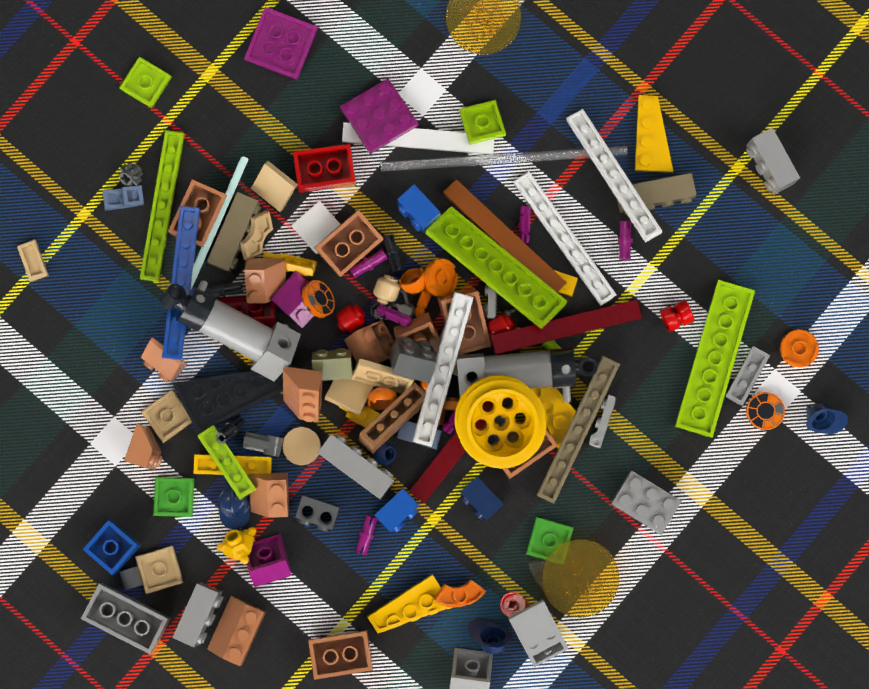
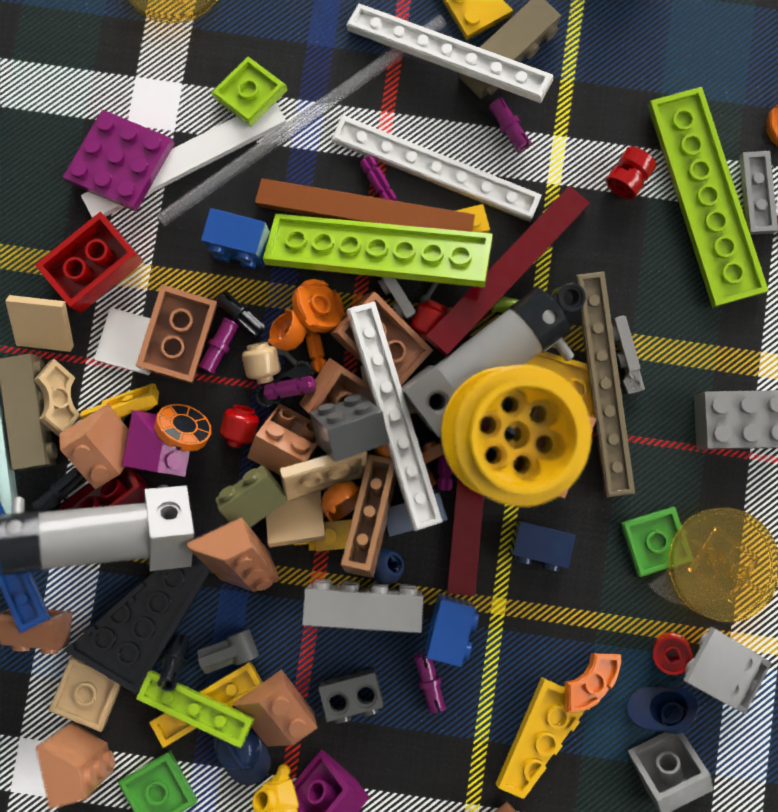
camera: 40 degrees left, 0 degrees up
tan tile [282,427,321,466] -> none

